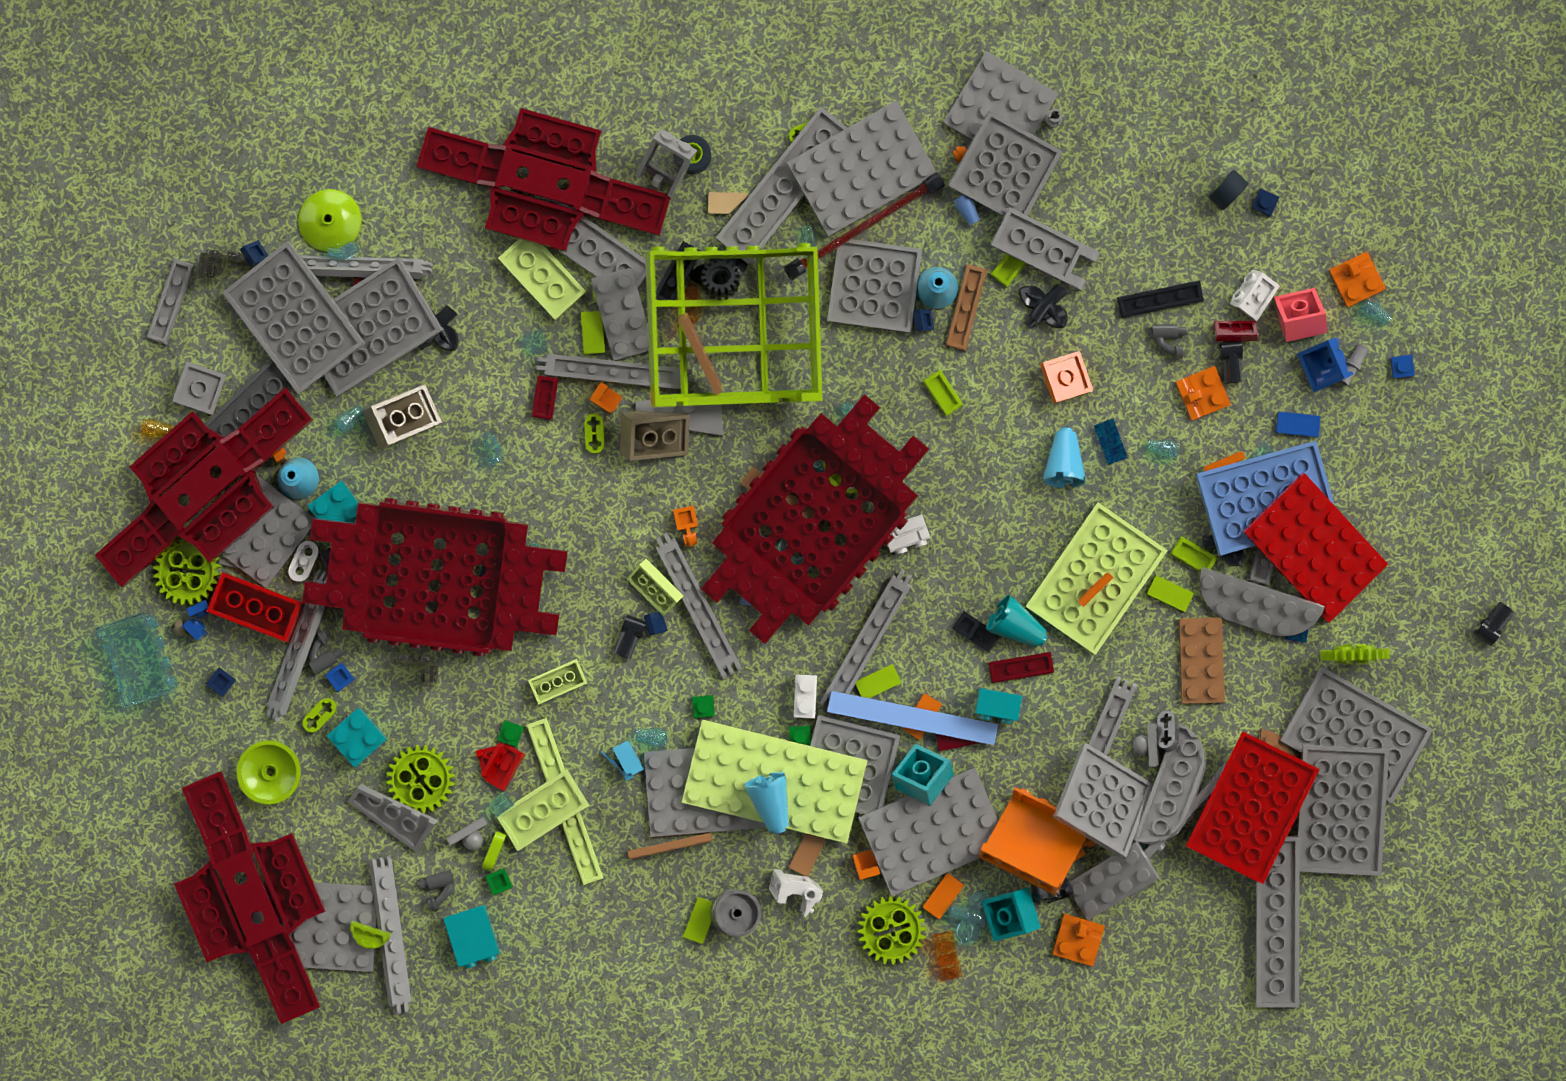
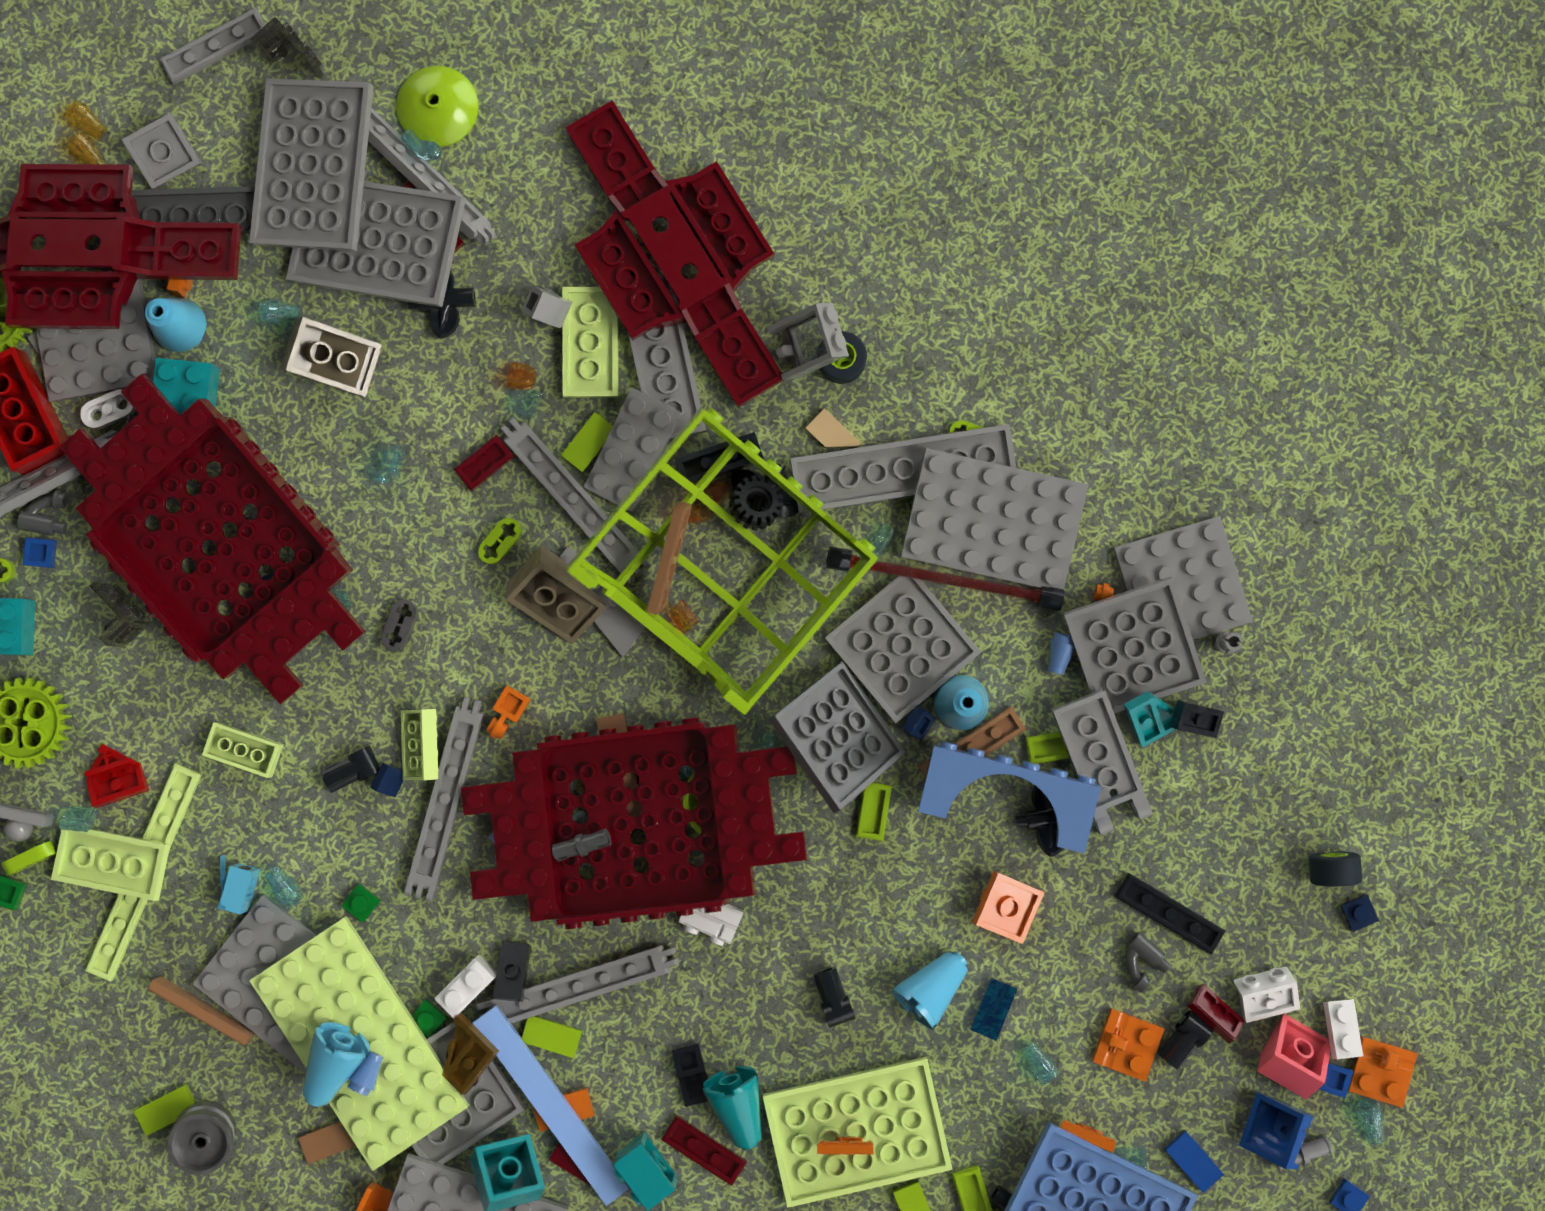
camera: 40 degrees right, 0 degrees up
dark blue plate [240,240,268,267] -> none
green plate [497,720,524,747] -> none
orange panel [589,382,622,415] -> none
white tile [769,869,823,917] -> none
none -> clear yellow cone [63,100,108,141]
none -> medium blue cone [347,1050,384,1096]
none -> flat silver beam [381,600,418,651]
none -> pearl gold wing [443,1014,499,1095]
none -> black plate [493,942,531,1002]
none -> clear orange tile [506,362,536,390]
none -> light grey brick [521,285,572,328]
none -> dark grey pin [552,829,611,862]
none -> clear orange tile [668,600,699,634]
none -> dark grey plate [768,661,906,813]
none -> black piece [814,967,856,1028]
none -> medium blue arch [918,741,1101,854]
none -> teal wing [1124,691,1176,748]
none -> black plate [1170,700,1224,738]
none -> blue plate [1318,1062,1354,1098]
none -> white plate [1323,999,1363,1059]

